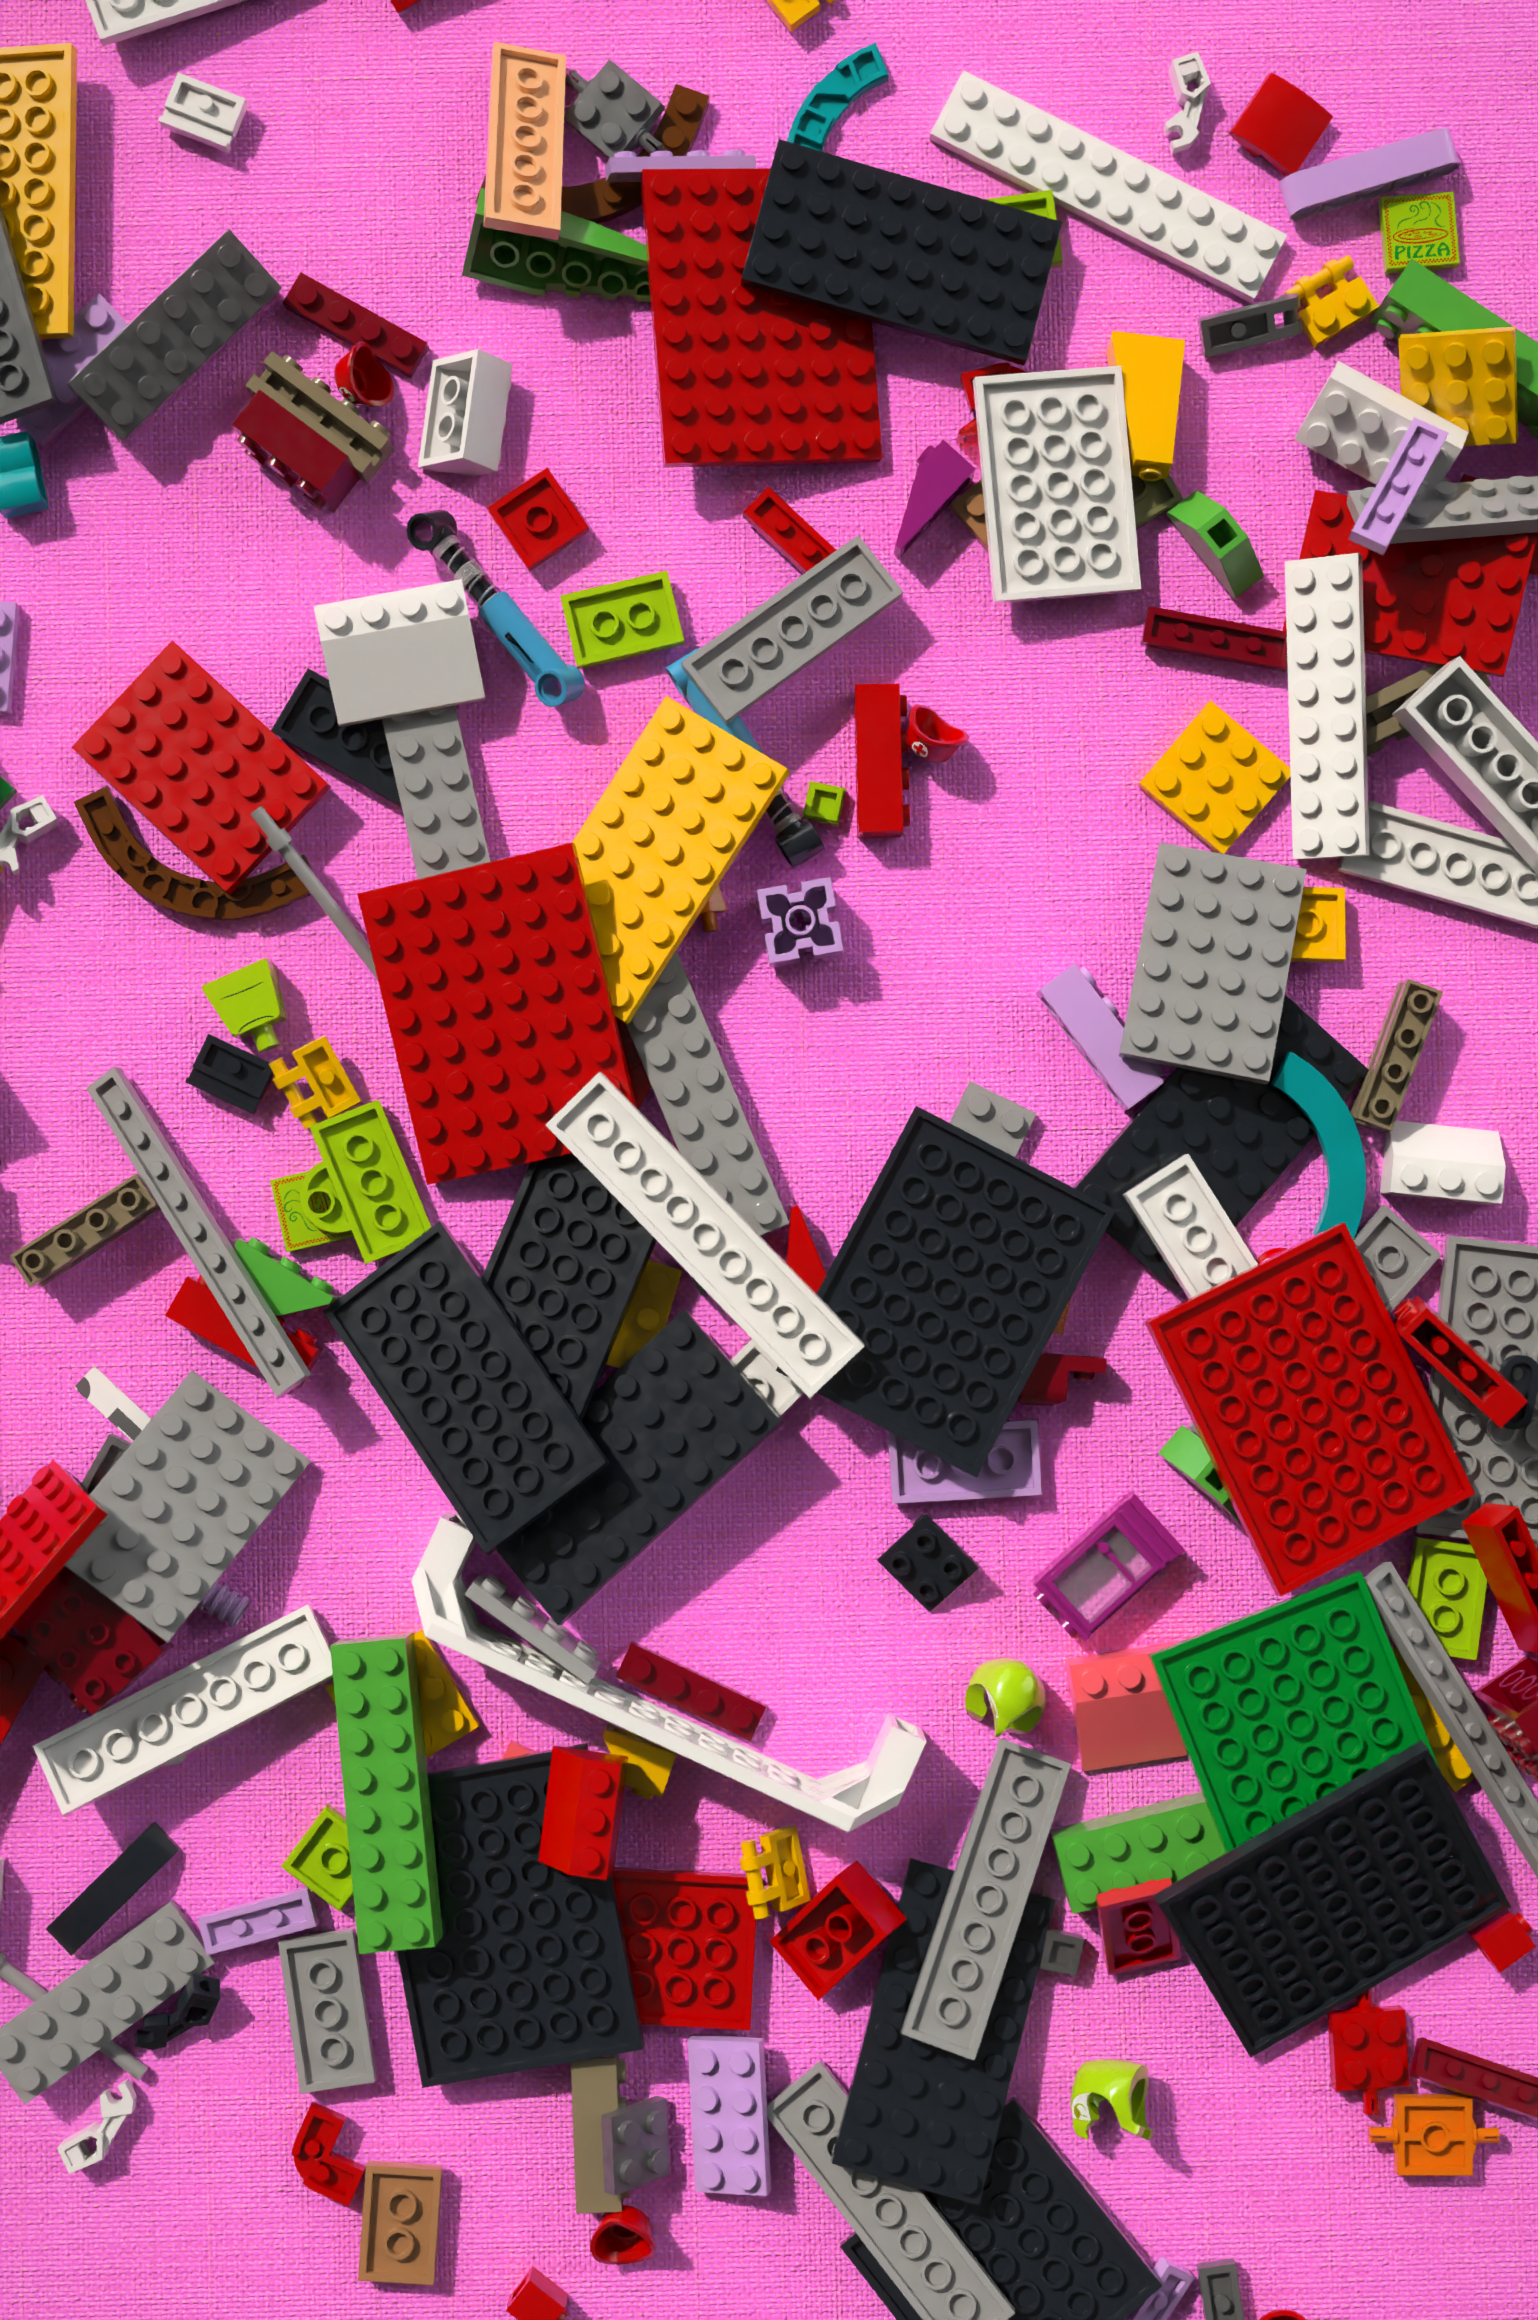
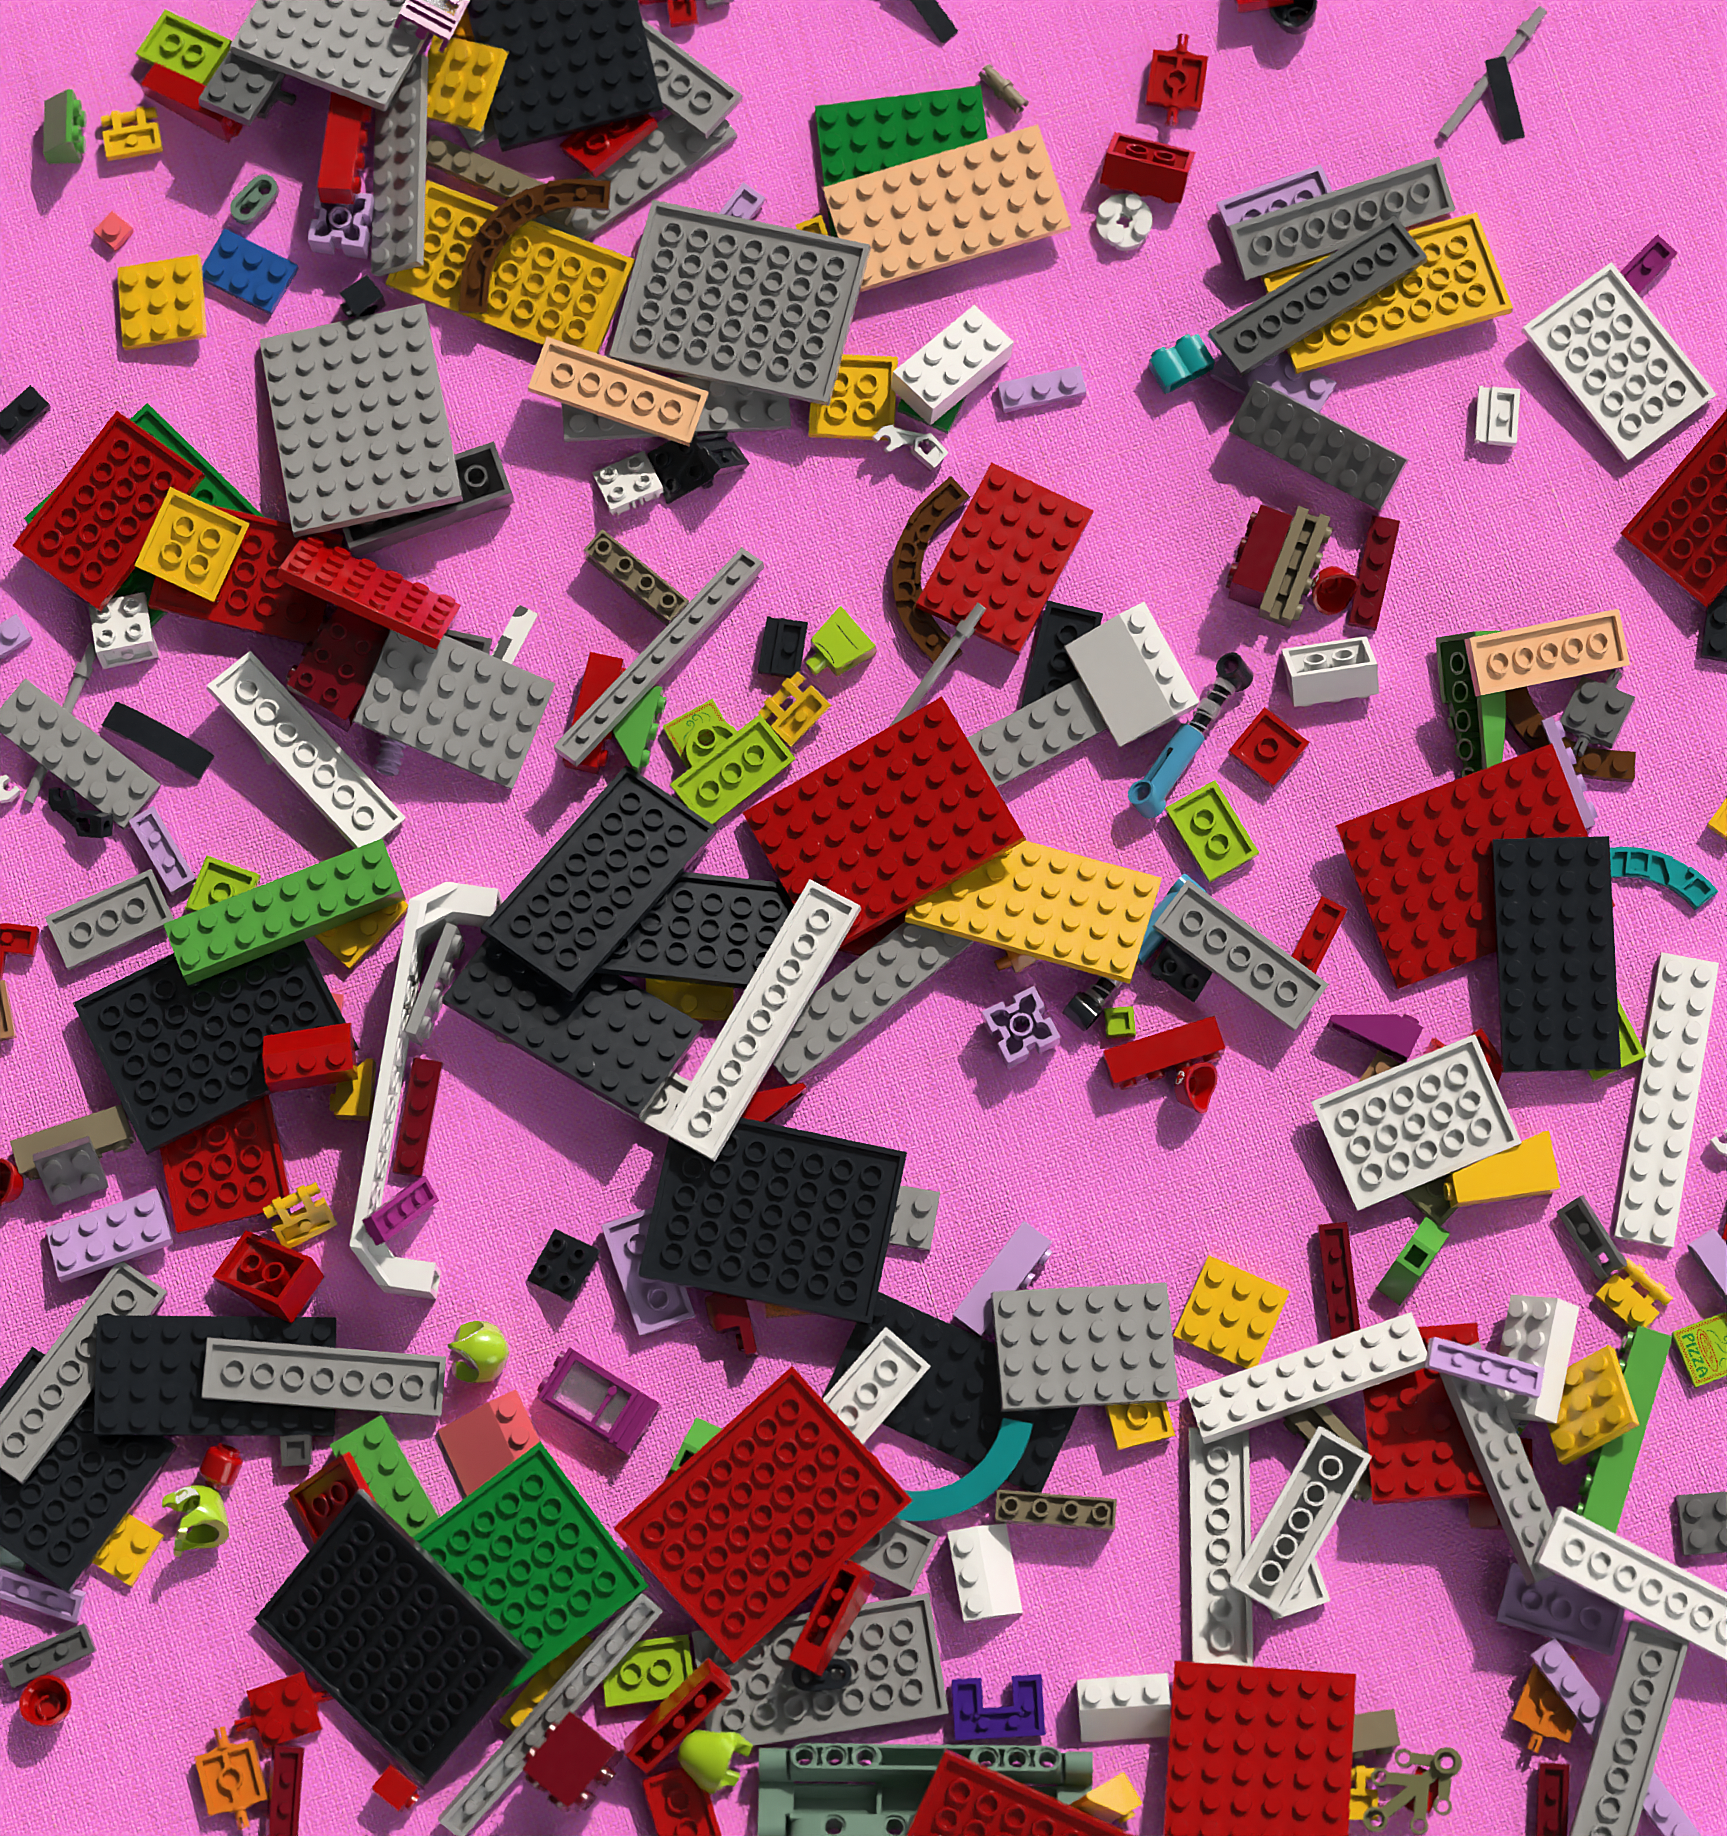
camera: 80 degrees right, 10 degrees down
none -> yellow plate [92,1514,165,1587]
none -> red head [199,1443,243,1490]
none -> magenta plate [362,1175,439,1246]
none -> black hinge [1150,940,1213,1003]

